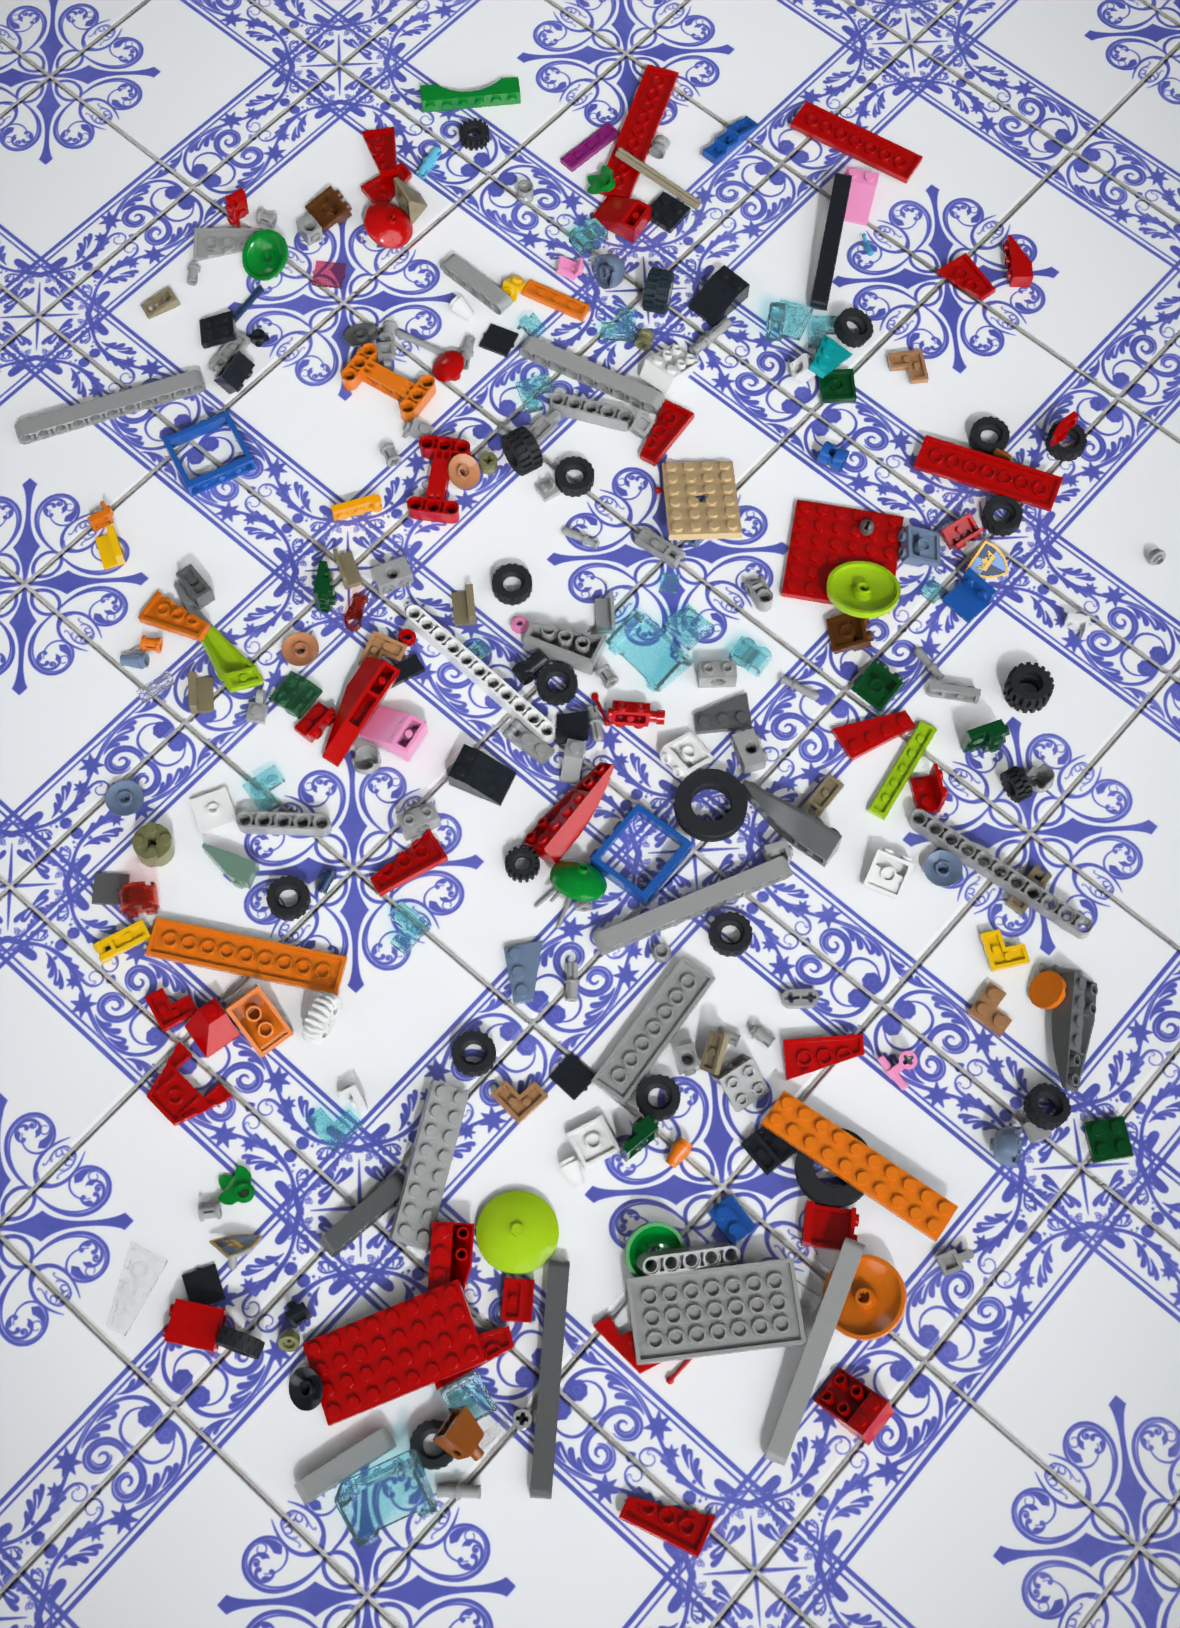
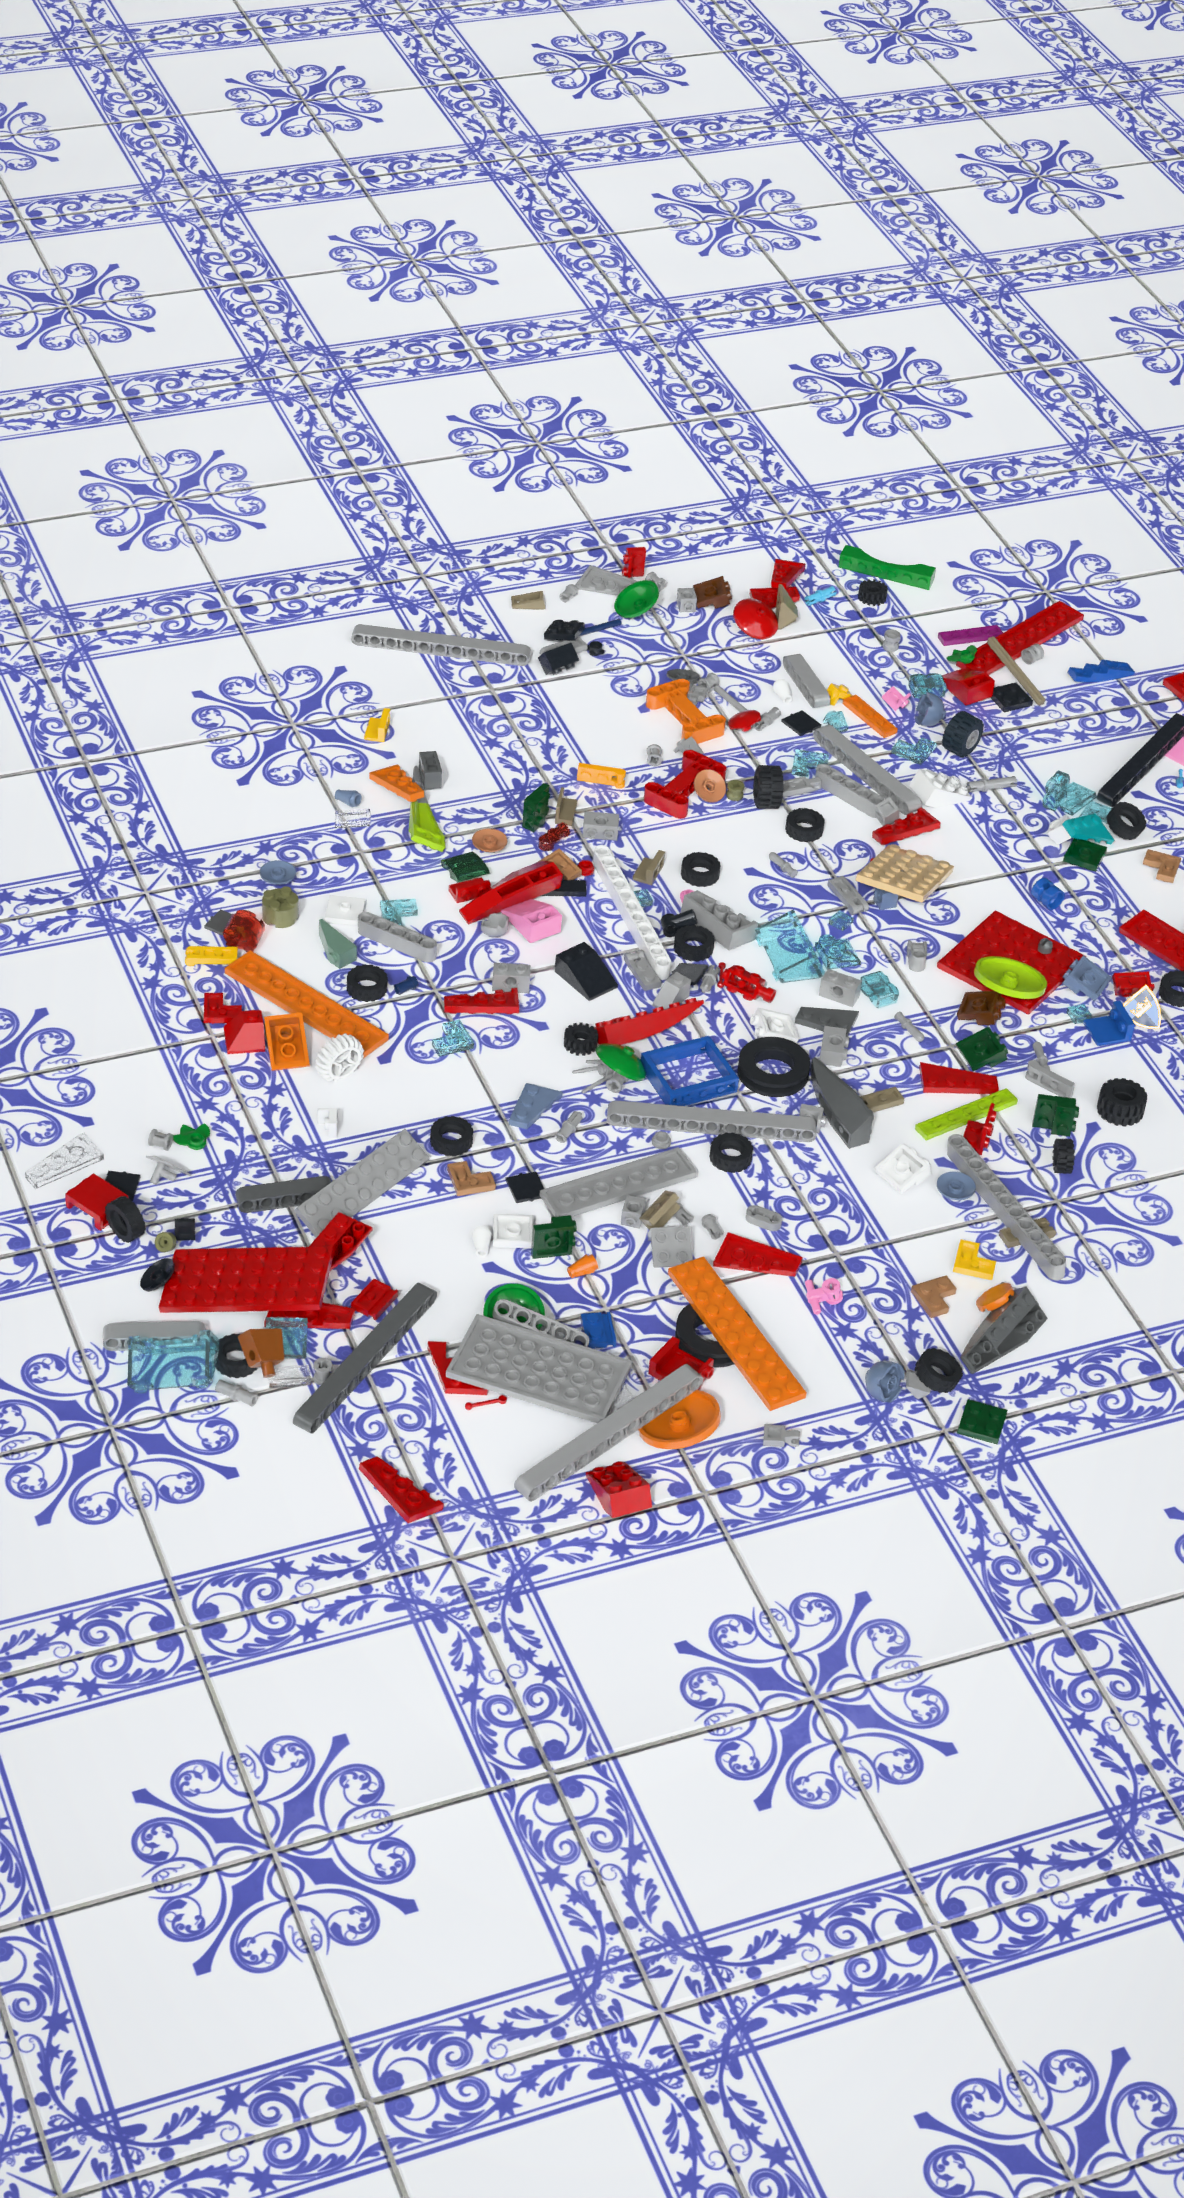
camera: 25 degrees right, 25 degrees down
orange bracket [88,501,114,532] -> none
orange bush [140,635,163,654] -> none
red wing [146,1042,233,1127] -> none
blue window [162,411,256,497] -> none
dark tan panel [188,672,214,714] -> none
light grey plate [245,689,269,725] -> none
clear light blue plate [305,1108,363,1152] -> none
clear pink piece [312,261,346,289] -> none
lime dish [476,1191,559,1275] -> none
light grey tile [536,478,560,503] -> none
light grey panel [595,591,615,634] -> none
light grey bush [595,664,619,689] -> none
olive wheel [634,329,654,351] -> none
black tyre [636,1074,681,1121] -> none
black slope [688,265,750,327] -> none
black slope [741,1126,798,1176] -> none
light grey hair [1025,764,1055,793] -> none

